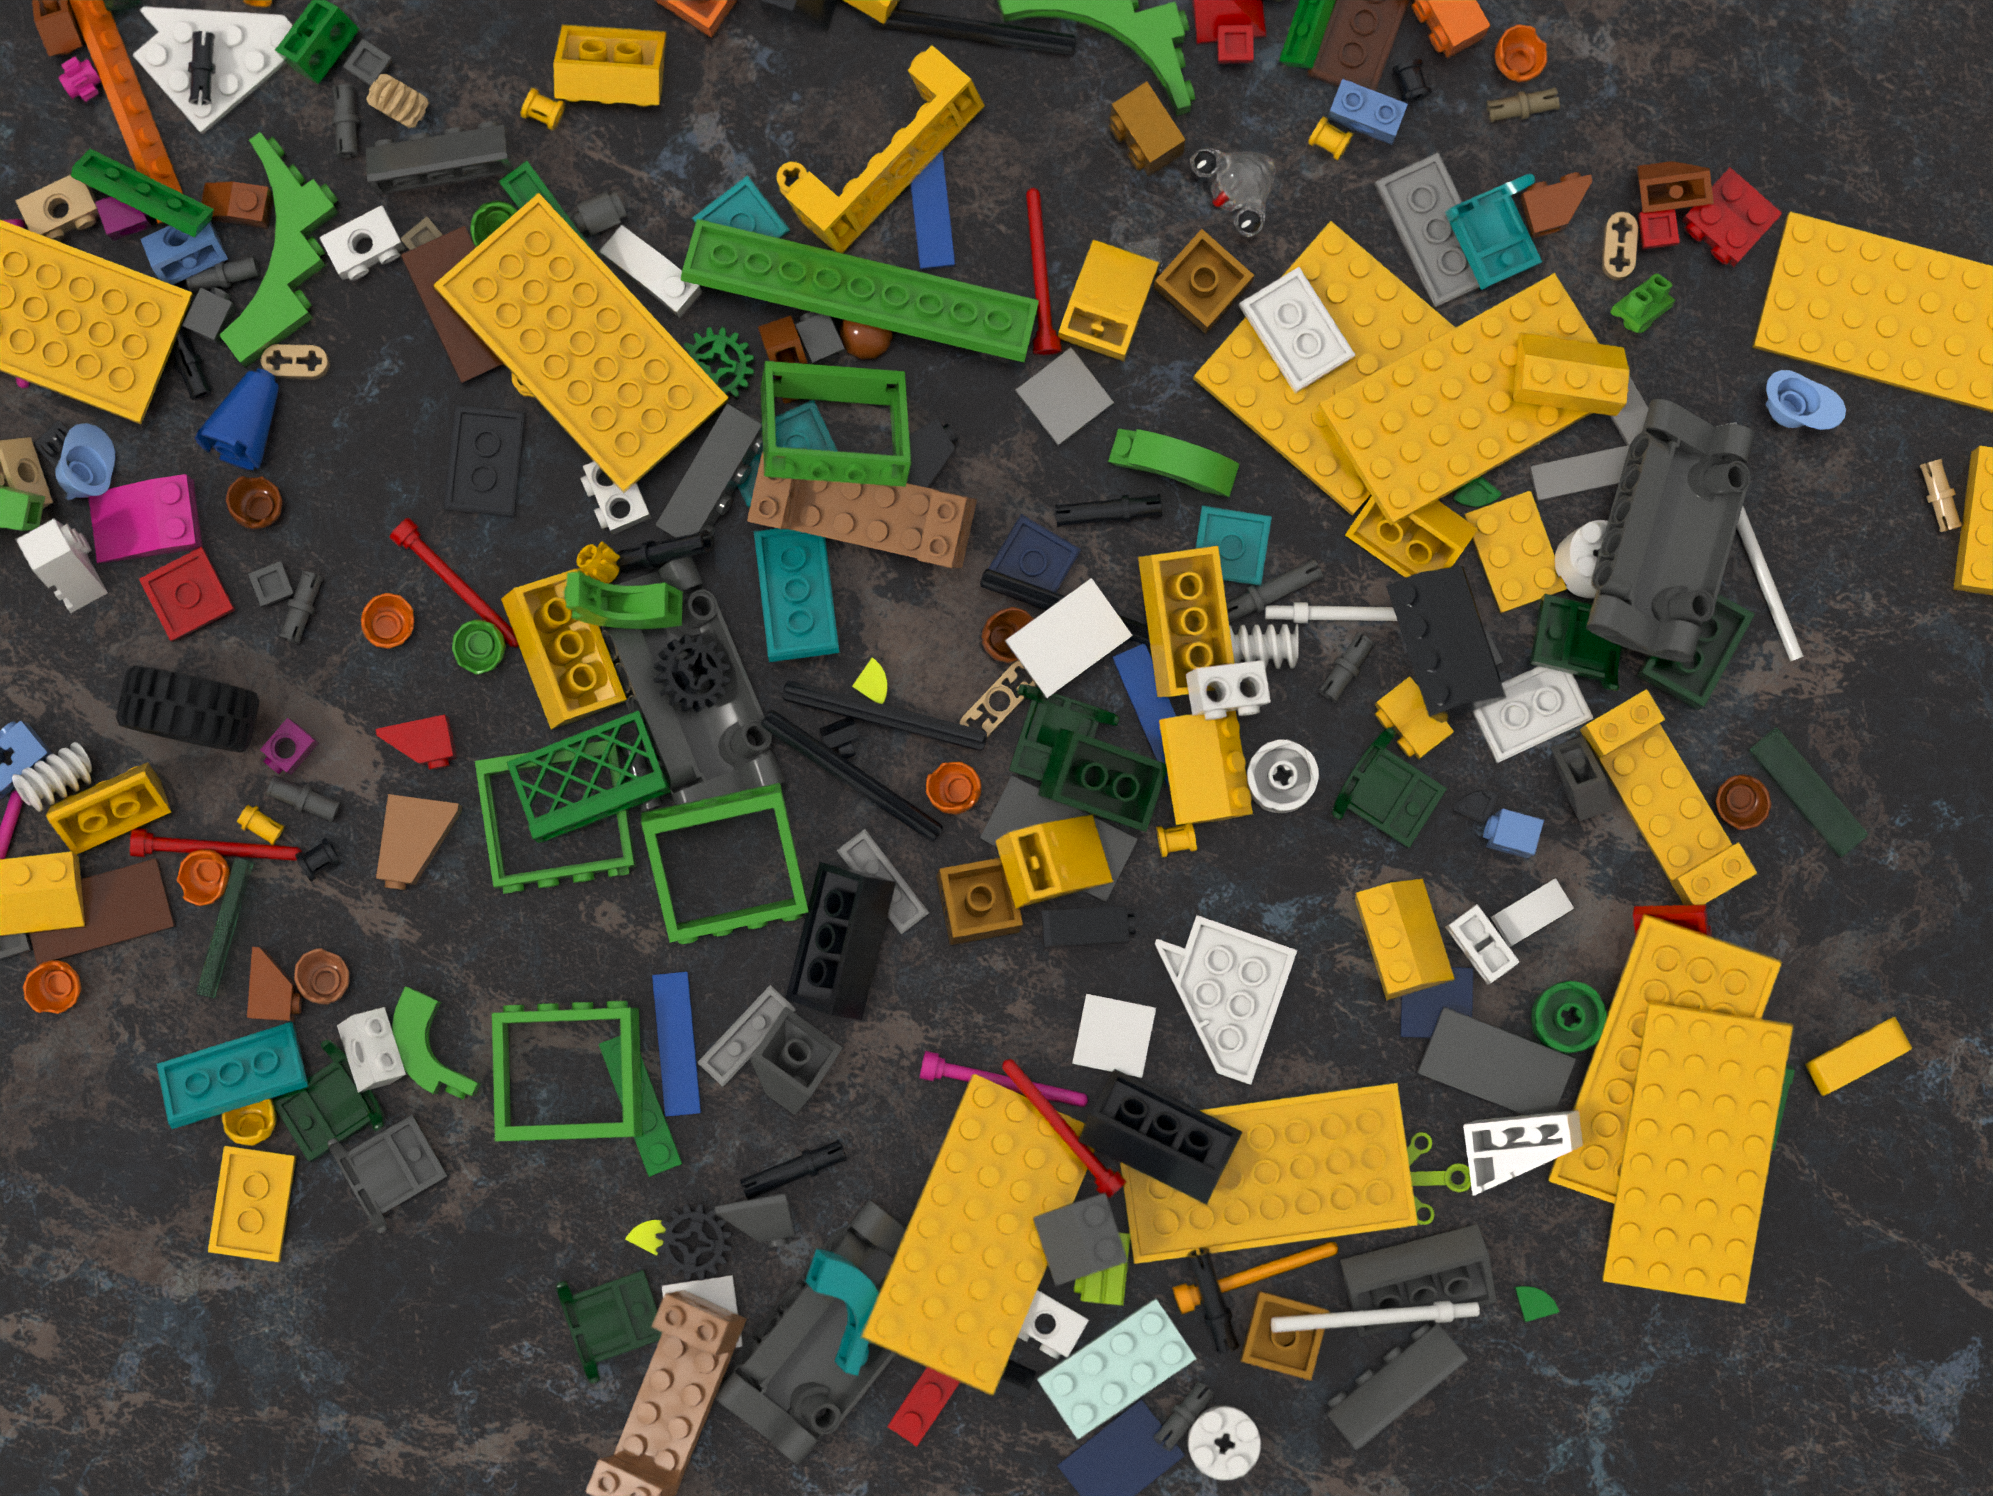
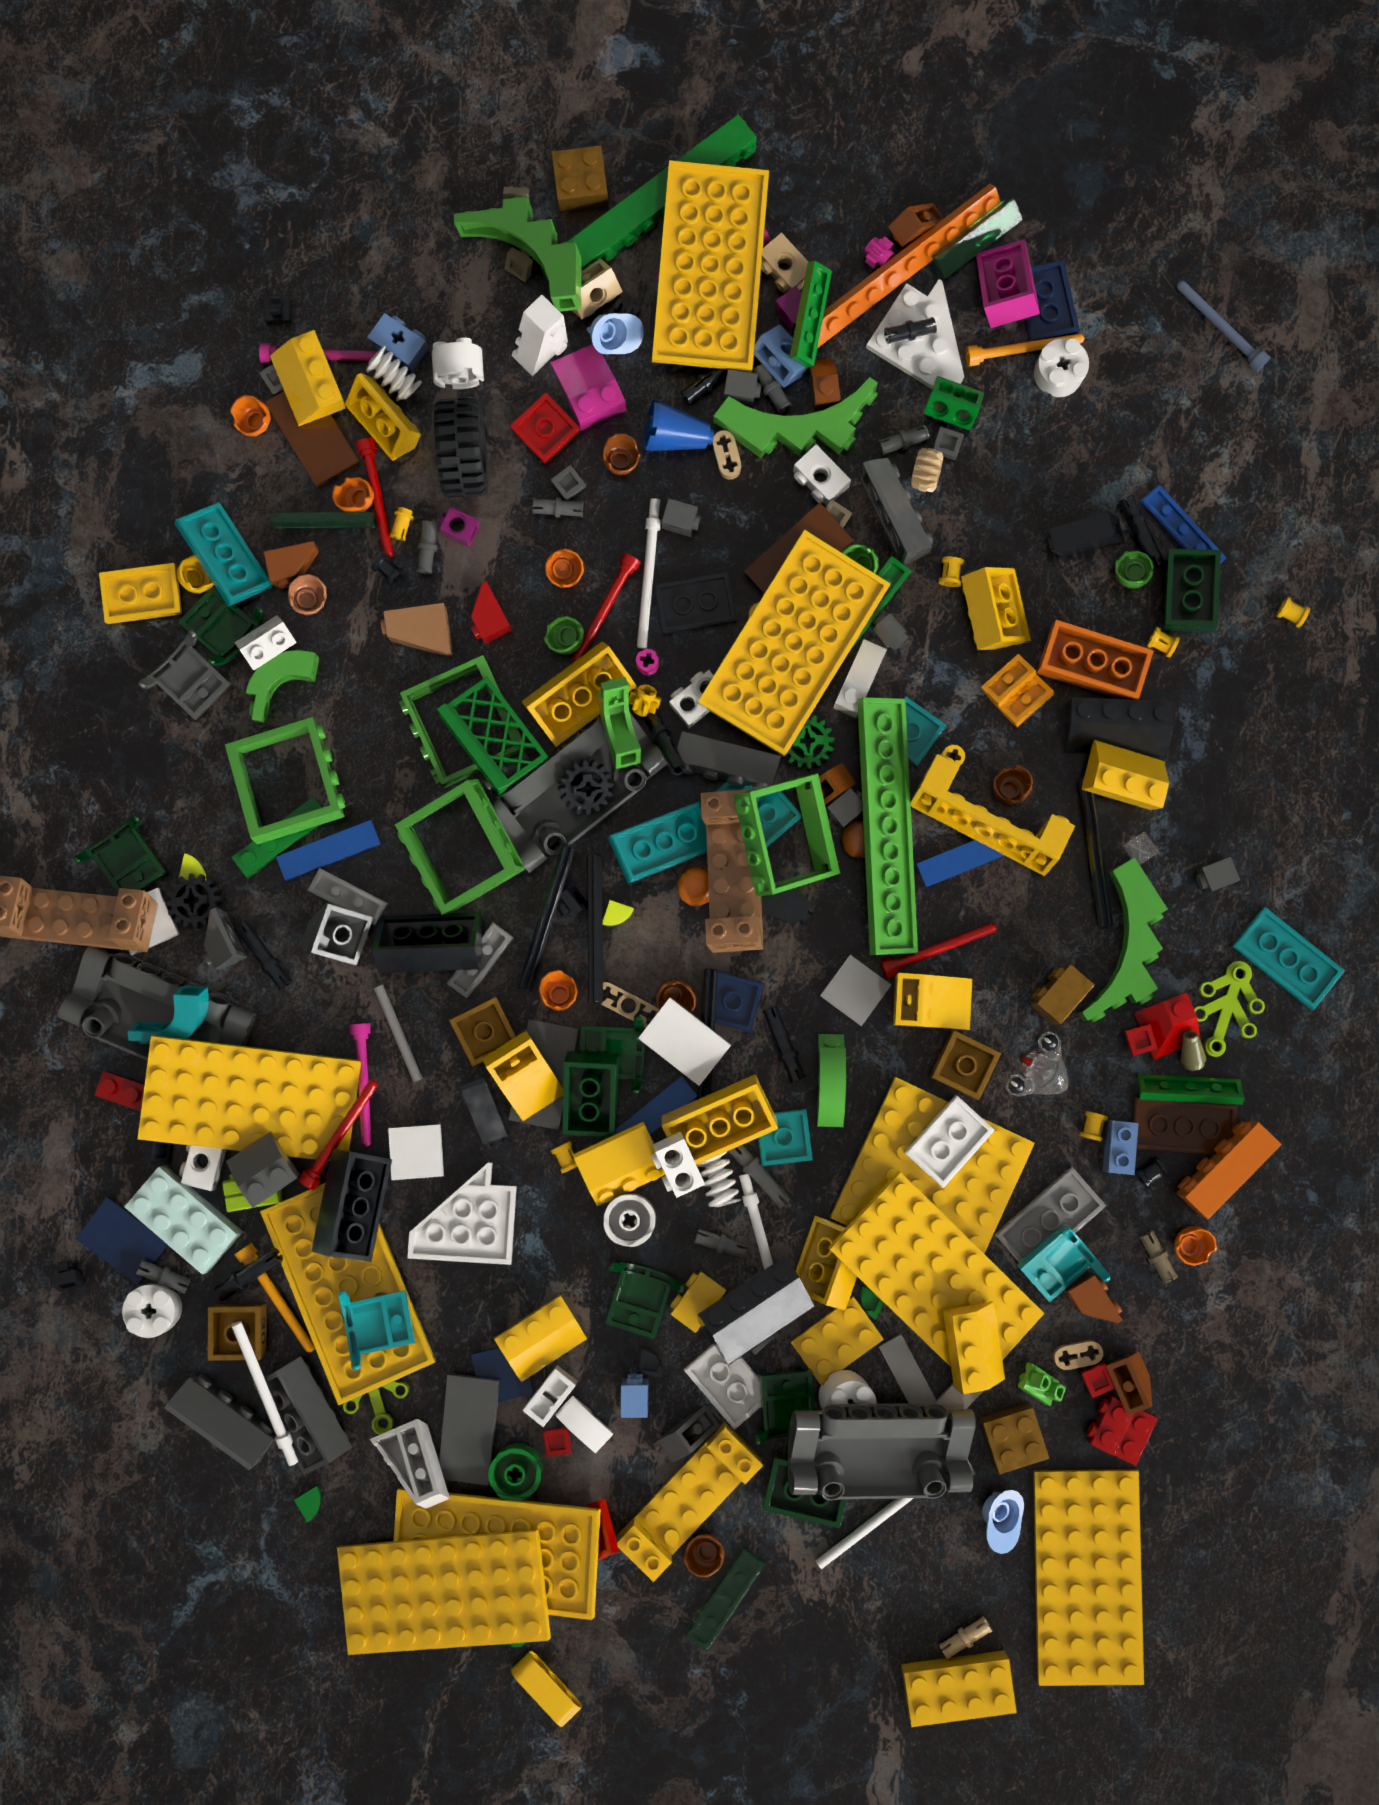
camera: 70 degrees right, 0 degrees up
none -> teal piece [338,1290,416,1370]
none -> light grey bar [374,985,423,1083]
none -> white brick [432,338,484,389]
none -> red tile [542,1426,572,1457]
none -> dark pink bush [636,649,659,676]
none -> white bar [637,498,661,649]
none -> dark grey brick [662,499,701,537]
none -> orange hair [677,866,709,906]
none -> pearl gold brick [979,1403,1049,1475]
none -> light orange slope [981,654,1054,727]
none -> dark orange hair [993,765,1033,805]

